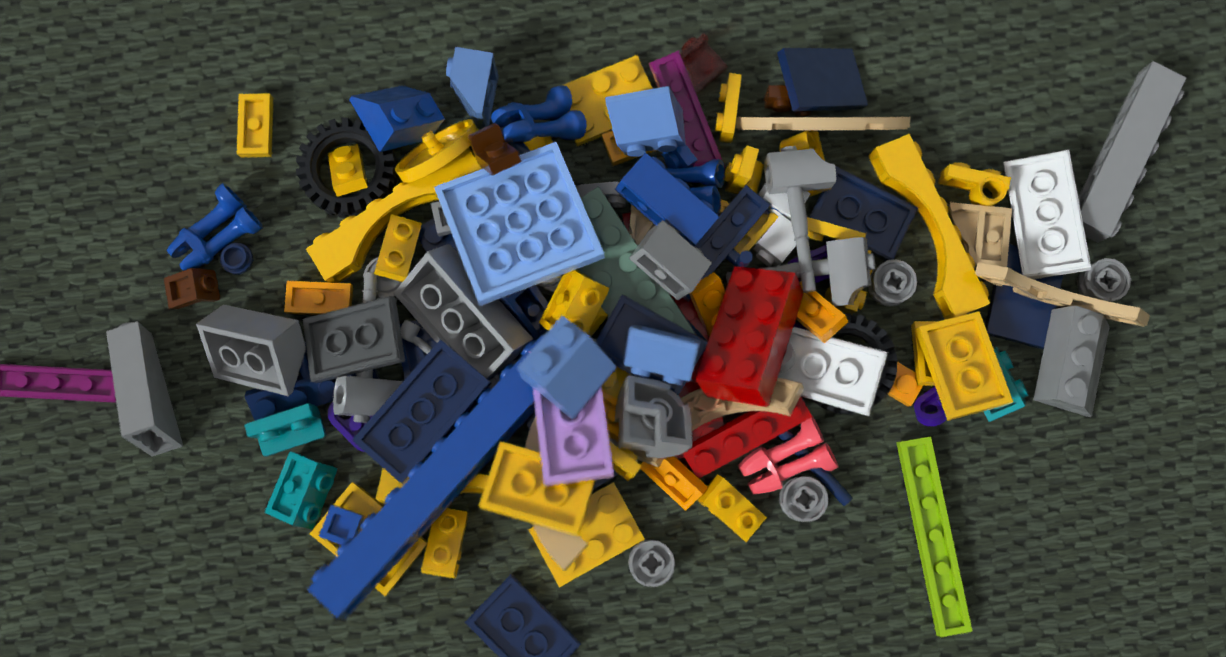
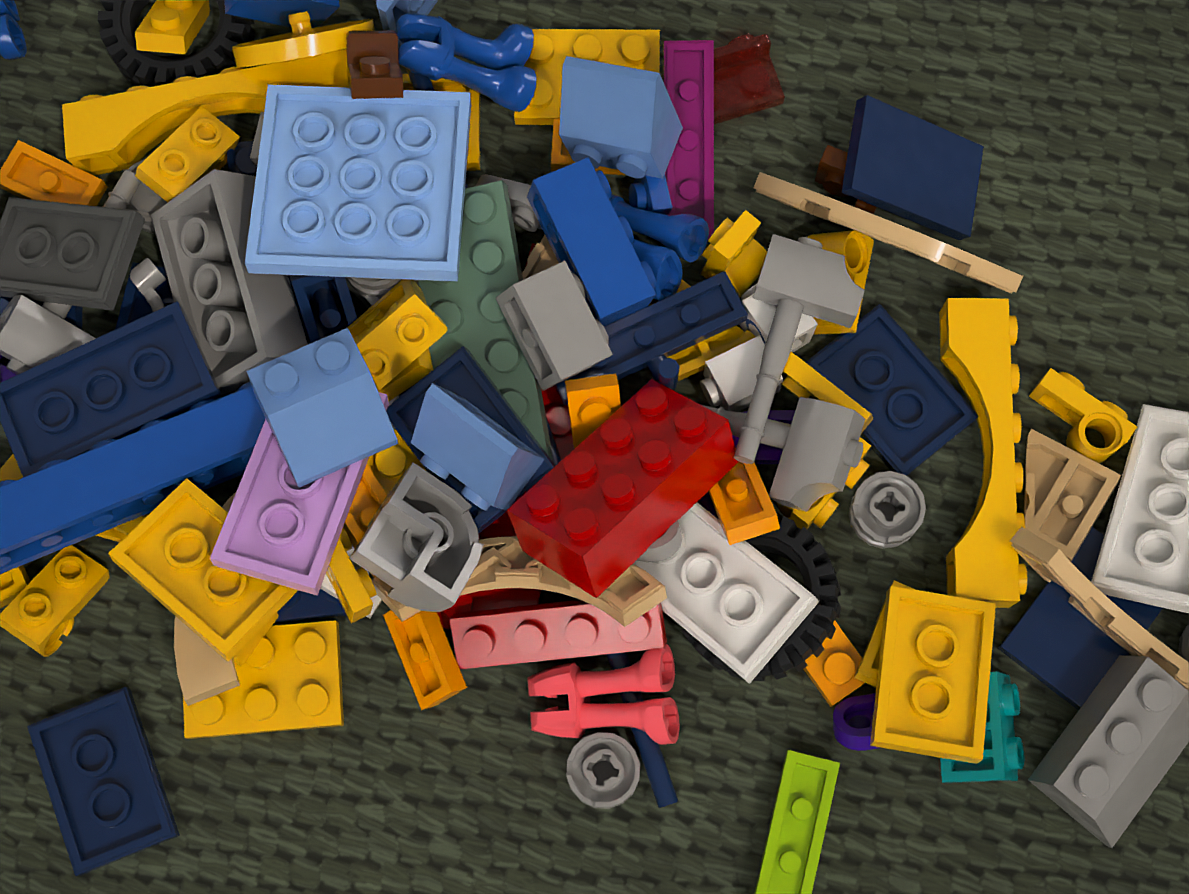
camera: 35 degrees right, 5 degrees down
light grey wheel [628,539,675,587] -> none
yellow plate [697,474,767,542] -> none
yellow plate [715,73,742,143] -> none

